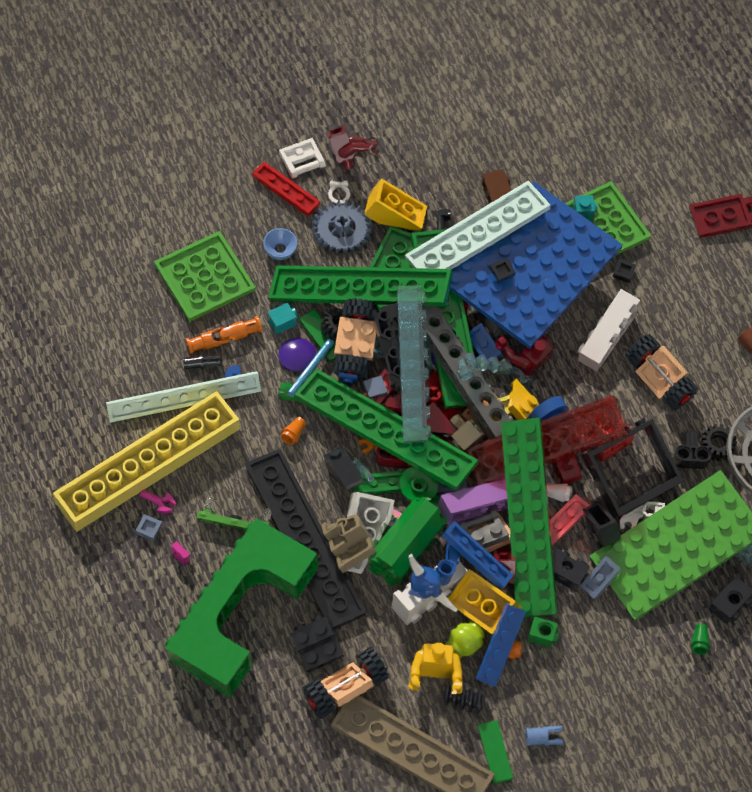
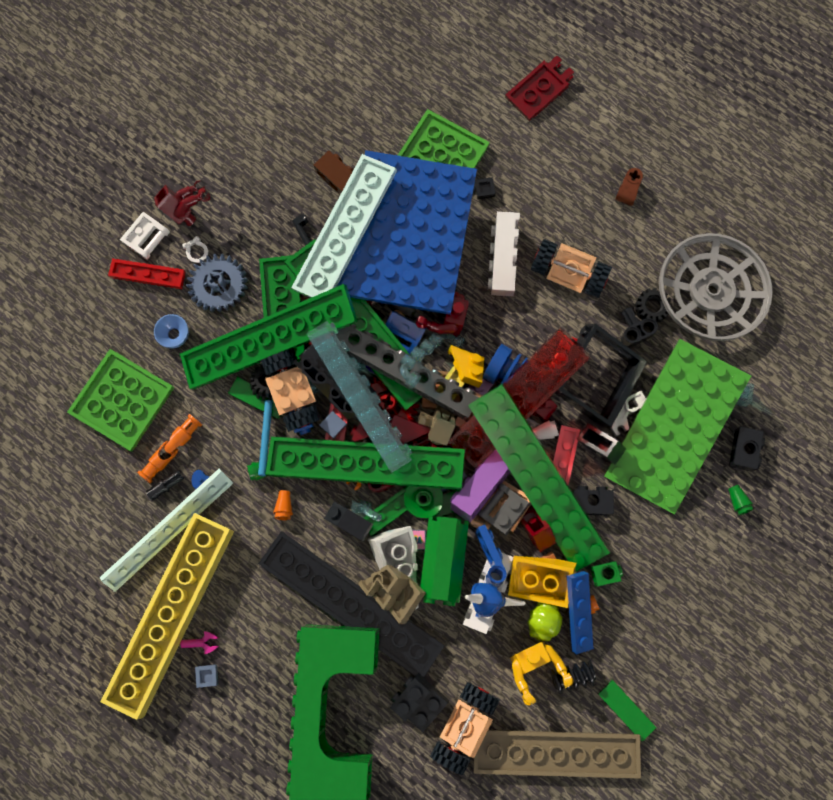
camera: 20 degrees left, 15 degrees up
dark pink tile [171,541,190,566] -> none
bright green piece [197,496,272,530] -> none
teal brick [268,303,298,335] -> none
dark purple dish [278,338,316,372] -> none
yellow slope [364,178,427,231] -> none
blue plate [442,521,513,591] -> none
black plate [489,257,516,283] -> none
medium blue hinge [525,726,563,746] -> none
teal brick [572,195,598,222] -> none
sand blue plate [580,556,622,599] -> none

